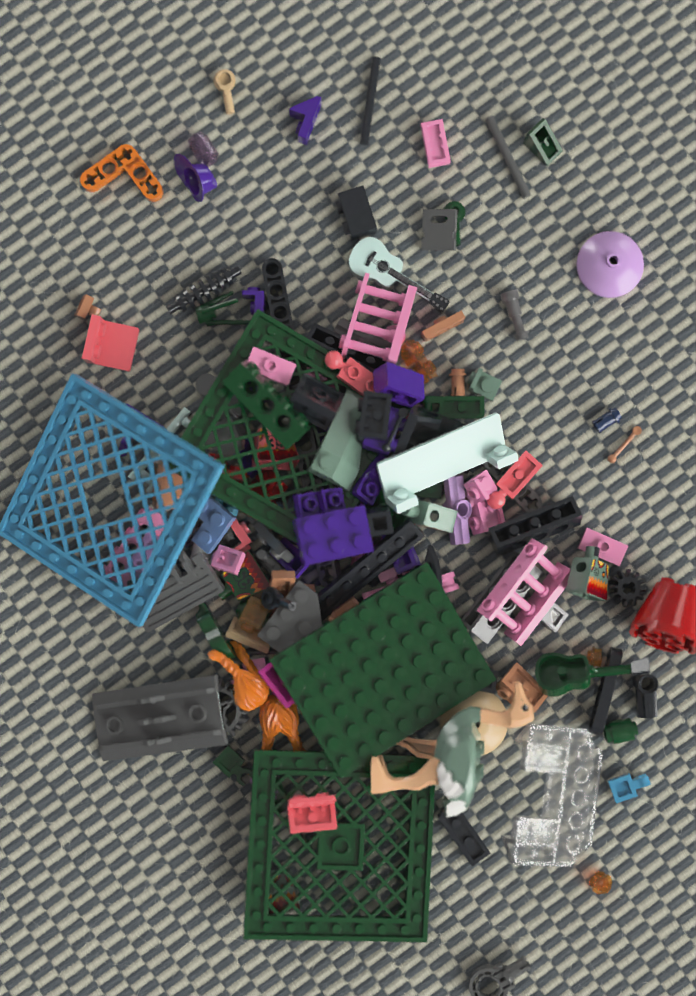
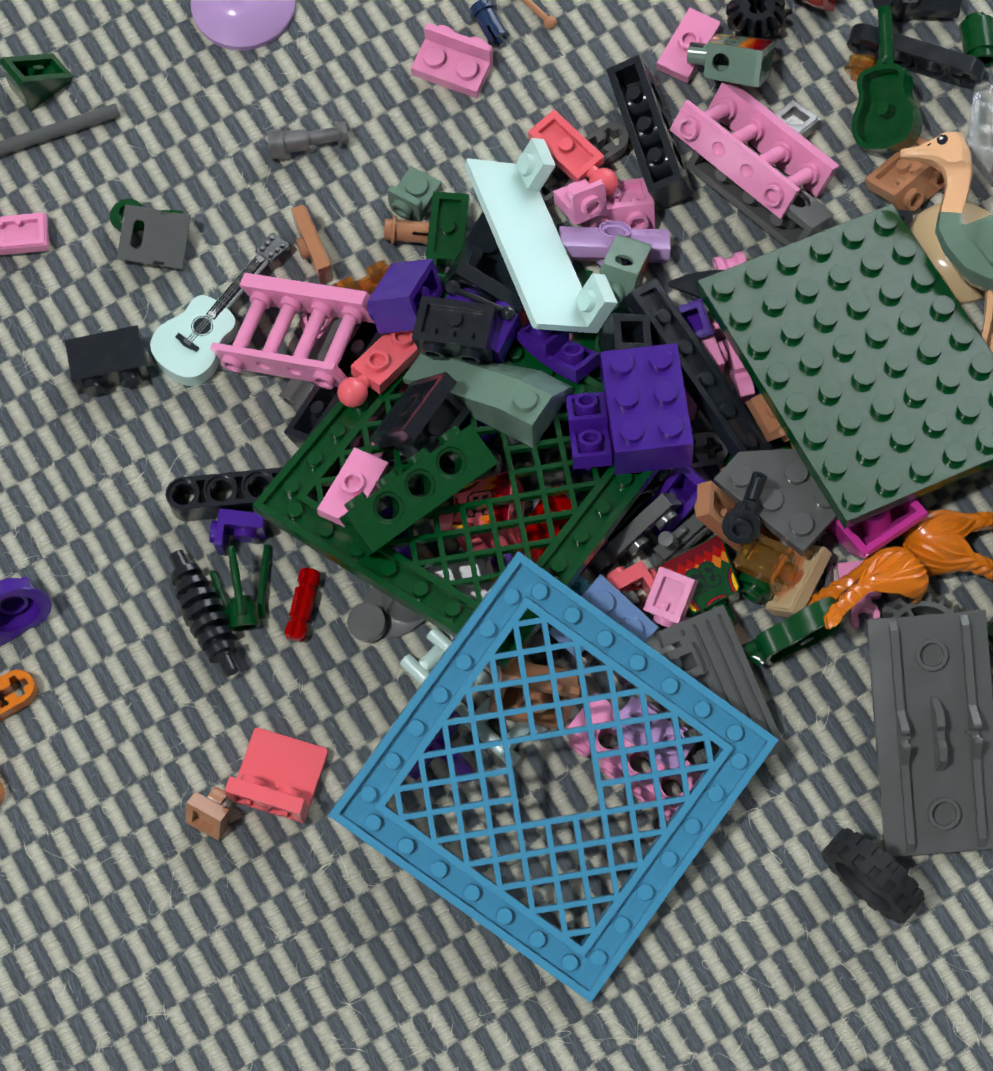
camera: 80 degrees left, 15 degrees down
none -> red axle [285,567,320,642]
none -> bright pink bracket [411,23,493,99]
none -> black tyre [821,828,925,924]

